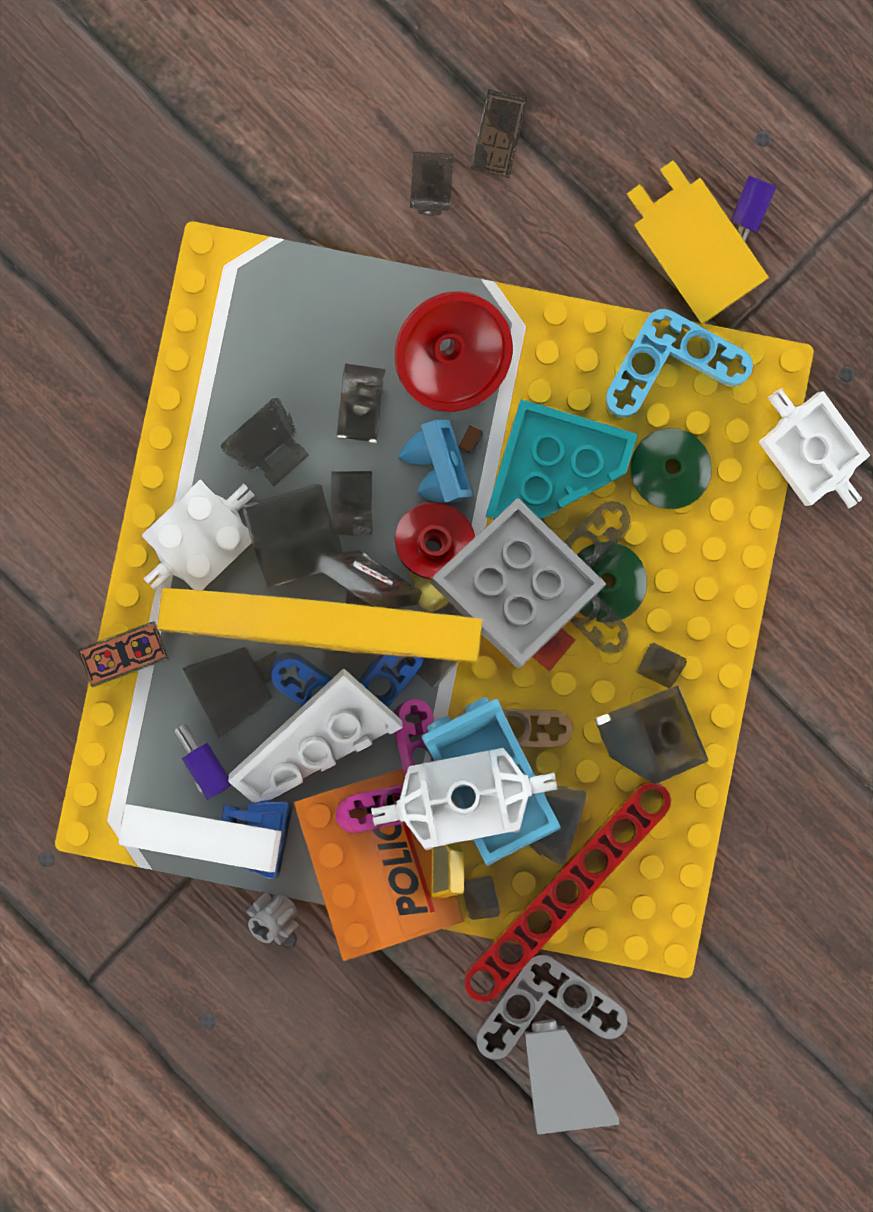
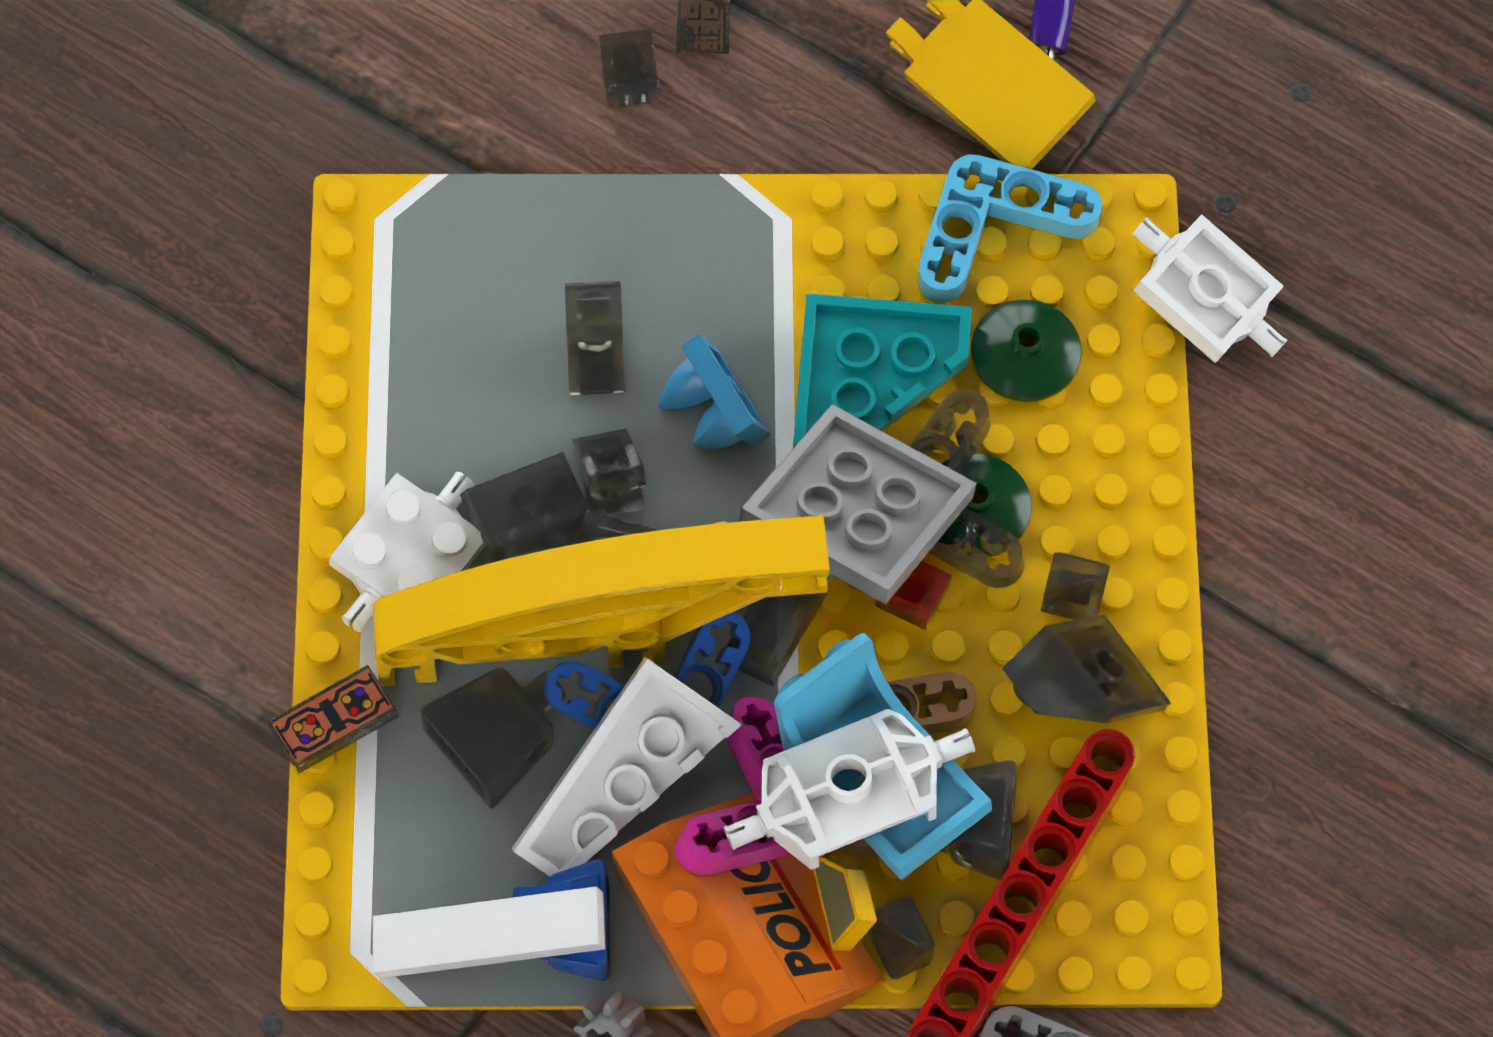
camera: 15 degrees left, 20 degrees down
dark purple piece [175,724,232,800] -> none
clear smoke piece [221,397,309,487] -> none
red dish [394,291,513,412] -> none
red dish [394,502,475,580] -> none
reddish brown piece [459,425,483,454] -> none

